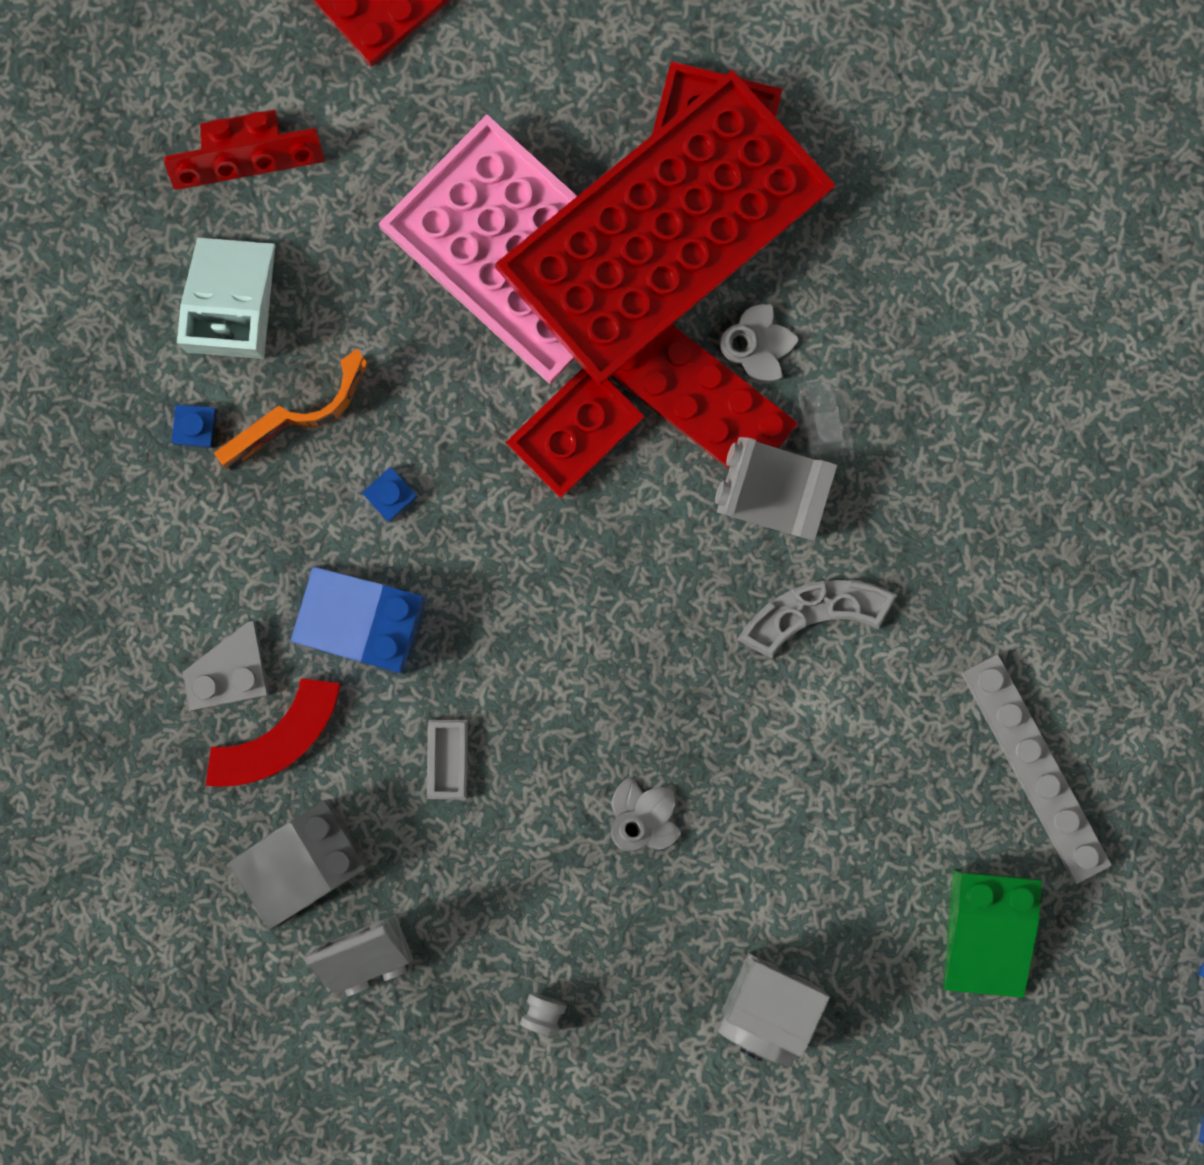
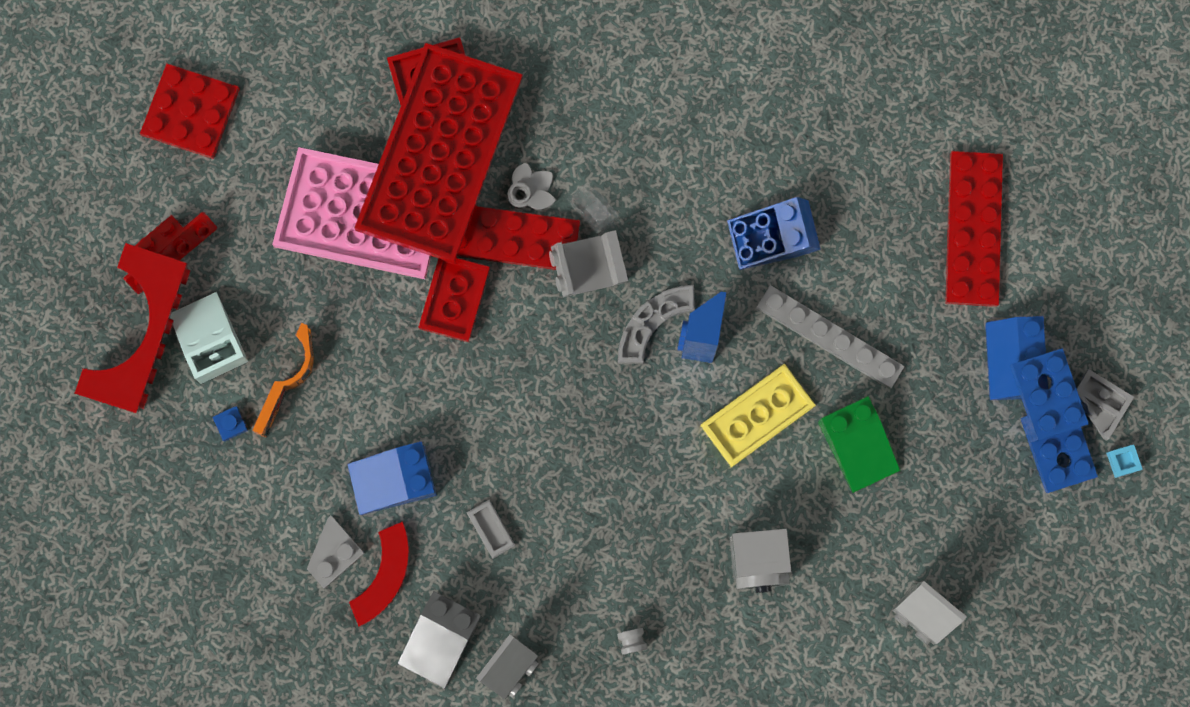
camera: 30 degrees left, 5 degrees down
blue plate [362,467,418,523] -> none
light grey plate [611,777,681,852] -> none
none -> red arch [74,243,191,413]
none -> blue slope [678,292,726,363]
none -> light yellow tile [700,364,816,468]
none -> blue slope [727,197,821,270]

